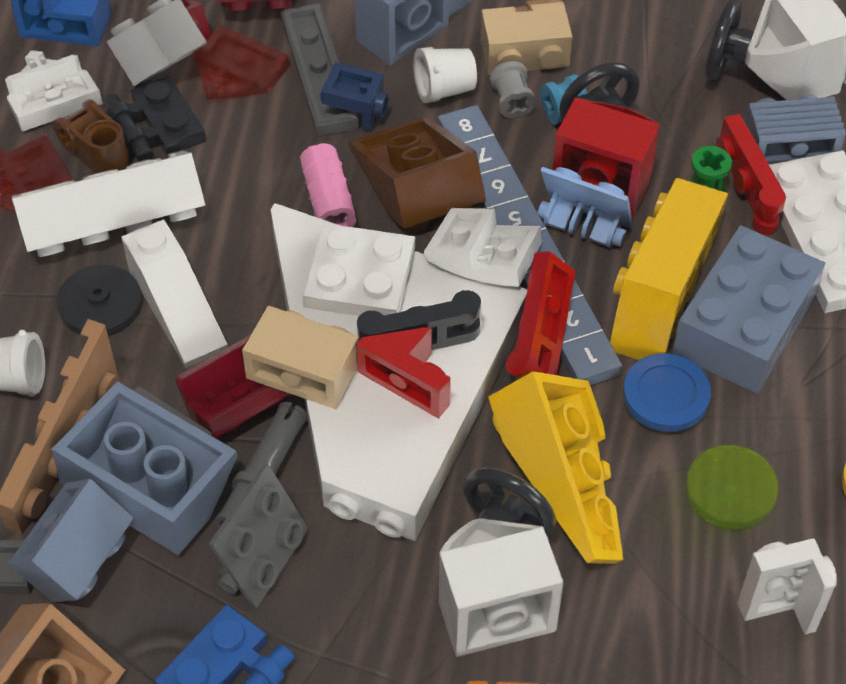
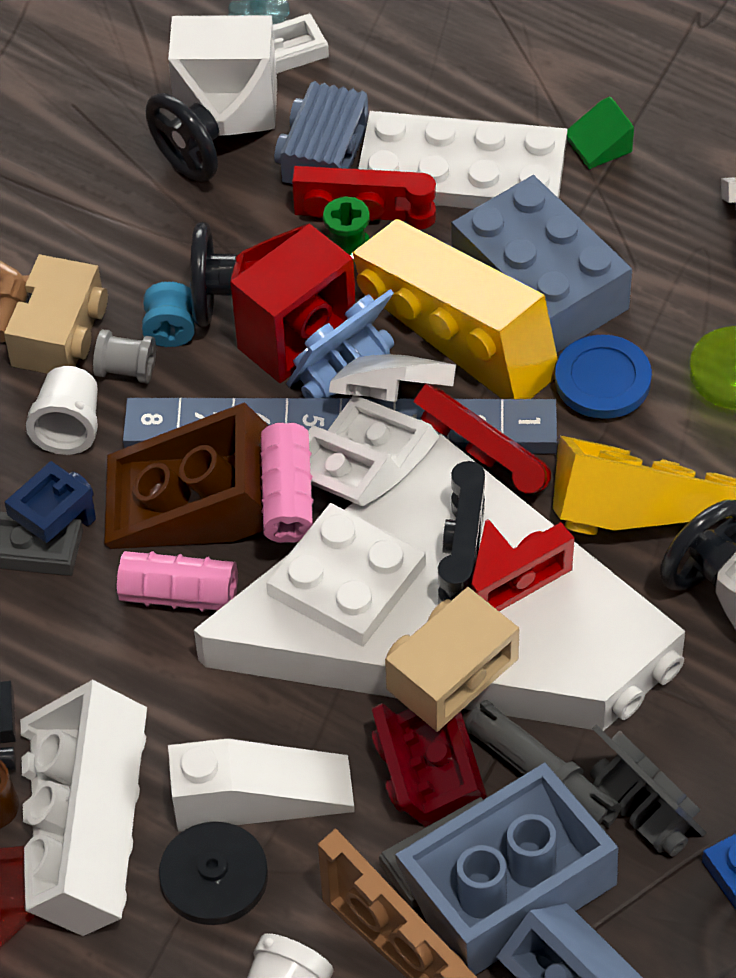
camera: 65 degrees left, 0 degrees up
none -> bright pink axle [260,423,314,543]
none -> white slope [329,354,456,402]

